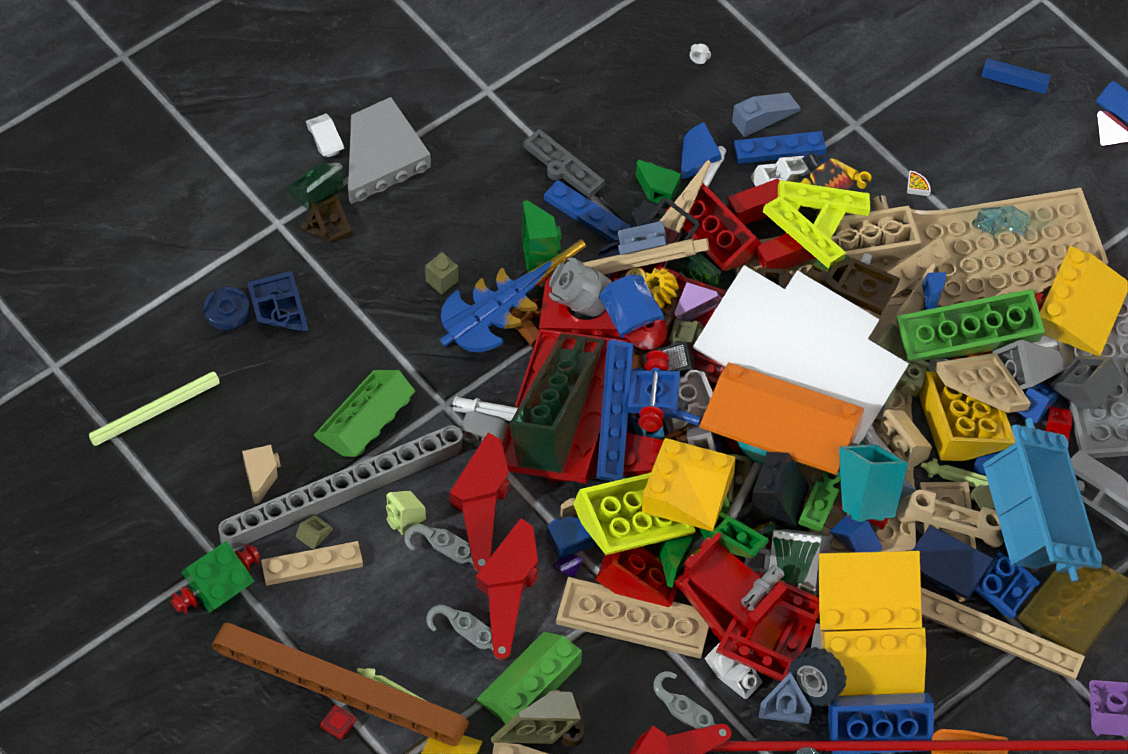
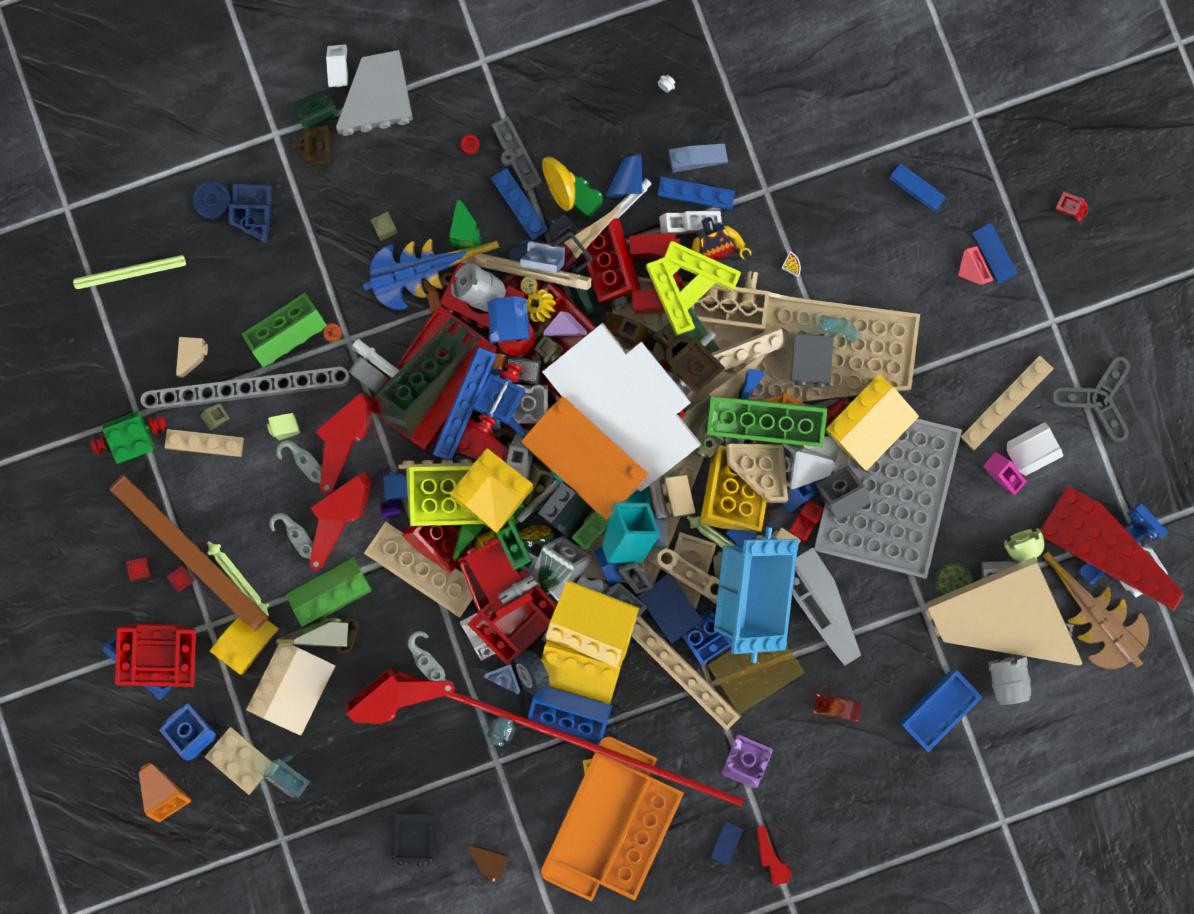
camera: 25 degrees right, 25 degrees up
none -> tile [126,558,150,581]
none -> clear red tile [323,323,342,343]
none -> red tile [461,135,480,155]
none -> yellow dish [542,156,575,211]
none -> pearl dark grey tile [610,296,631,311]
none -> dark grey slope [618,562,654,594]
none -> dark grey brick [791,334,834,388]

